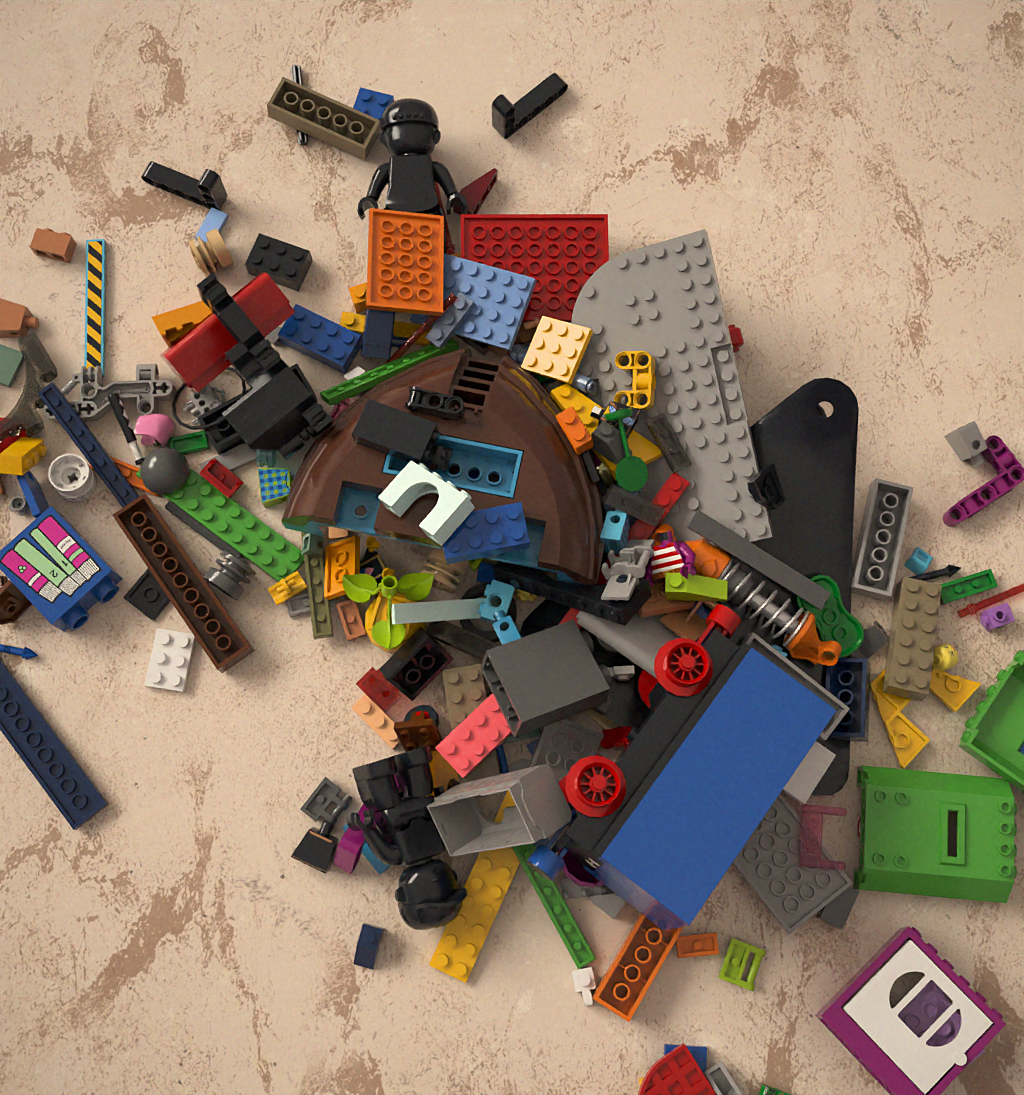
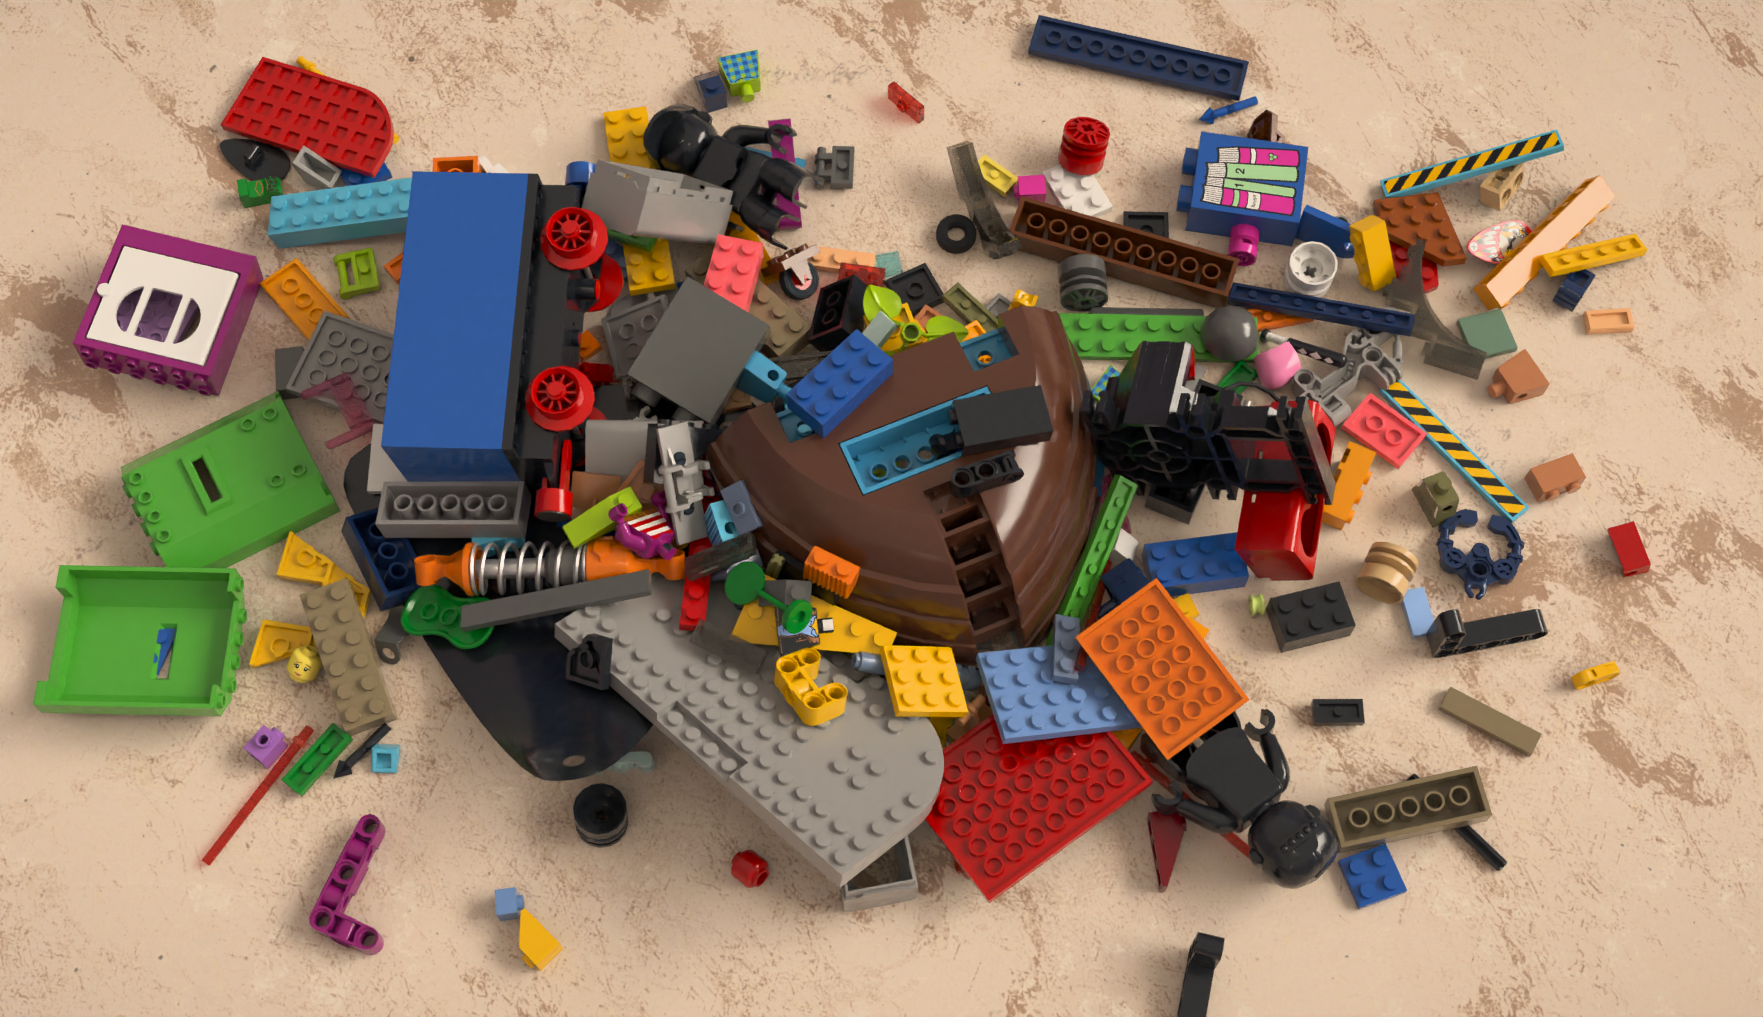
camera: 145 degrees right, 10 degrees down
black torso [291,820,338,874] -> none
light aqua arch [378,460,475,546] -> none
light grey brick [851,478,914,601] -> none
light grey torso [944,421,987,467] -> none
none -> light orange tile [259,258,350,341]
none -> medium azure brick [267,177,412,249]
none -> medium blue plate [495,887,524,921]
none -> yellow slope [519,908,563,971]
none -> torso [717,49,761,102]
none -> sand blue plate [720,480,763,536]
none -> clear light blue tile [876,251,903,278]
none -> black tile [885,263,944,316]
none -> clear red plate [888,81,924,124]
none -> black tyre [936,214,976,254]
none -> clear smoke arch [946,141,1021,259]
none -> light yellow plate [970,155,1018,198]
none -> dark pink brick [1013,175,1046,205]
none -> red wheel [1058,117,1110,175]
none -> dark pink wheel [1227,224,1260,266]
none -> yellowish green bush [1248,594,1265,616]
none -> black plate [1311,699,1365,726]
none -> coral plate [1341,393,1428,470]
none -> olive torso [1411,471,1459,528]
none -> dark blue piece [1436,509,1525,600]
none -> dark tan tile [1438,687,1542,757]
none -> yellow piece [1570,661,1621,690]
none -> red hinge [1607,521,1651,577]

